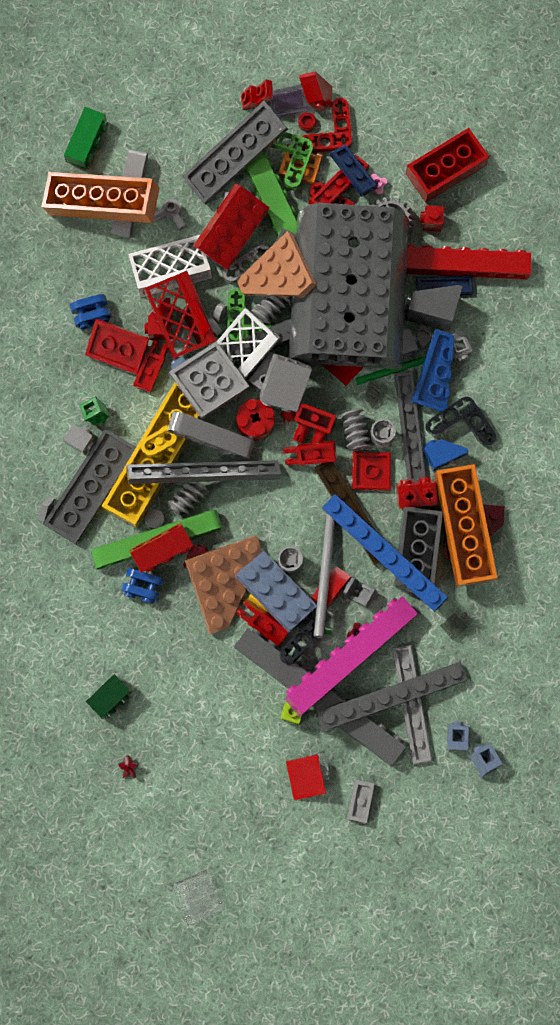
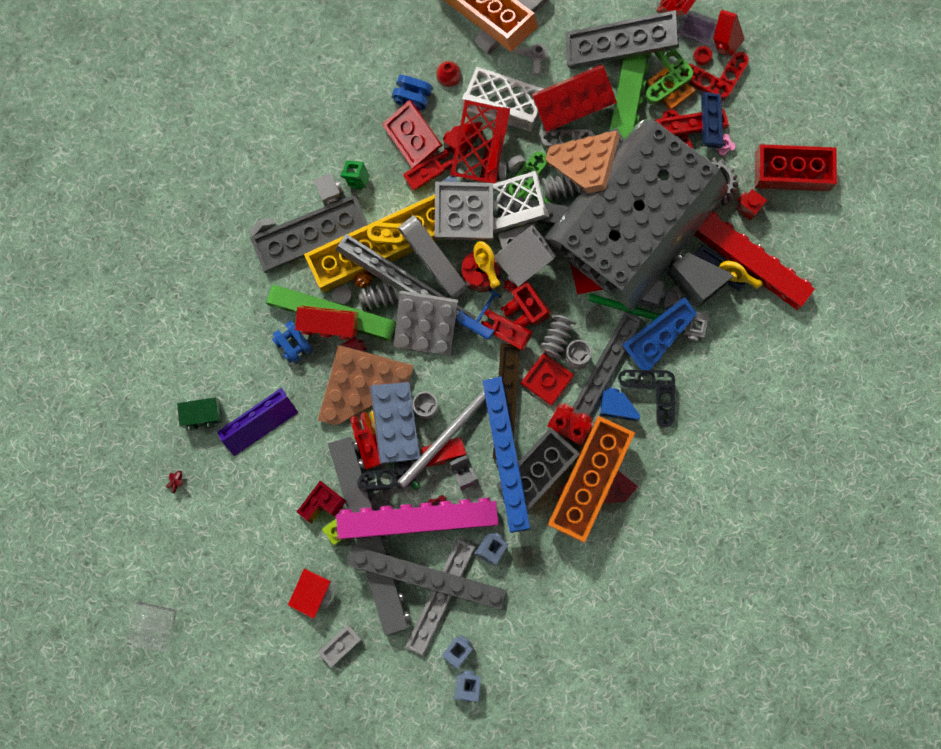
camera: 40 degrees right, 0 degrees up
none -> dark purple panel [217,387,298,456]
none -> dark red plate [296,480,347,524]
none -> orange plate [354,271,373,288]
none -> light grey plate [394,291,458,356]
none -> red brick [436,61,462,87]
none -> blue piece [456,290,501,340]
none -> yellow piece [474,242,500,288]
none -> sand blue brick [474,532,508,565]
none -> yellow piece [719,261,763,289]

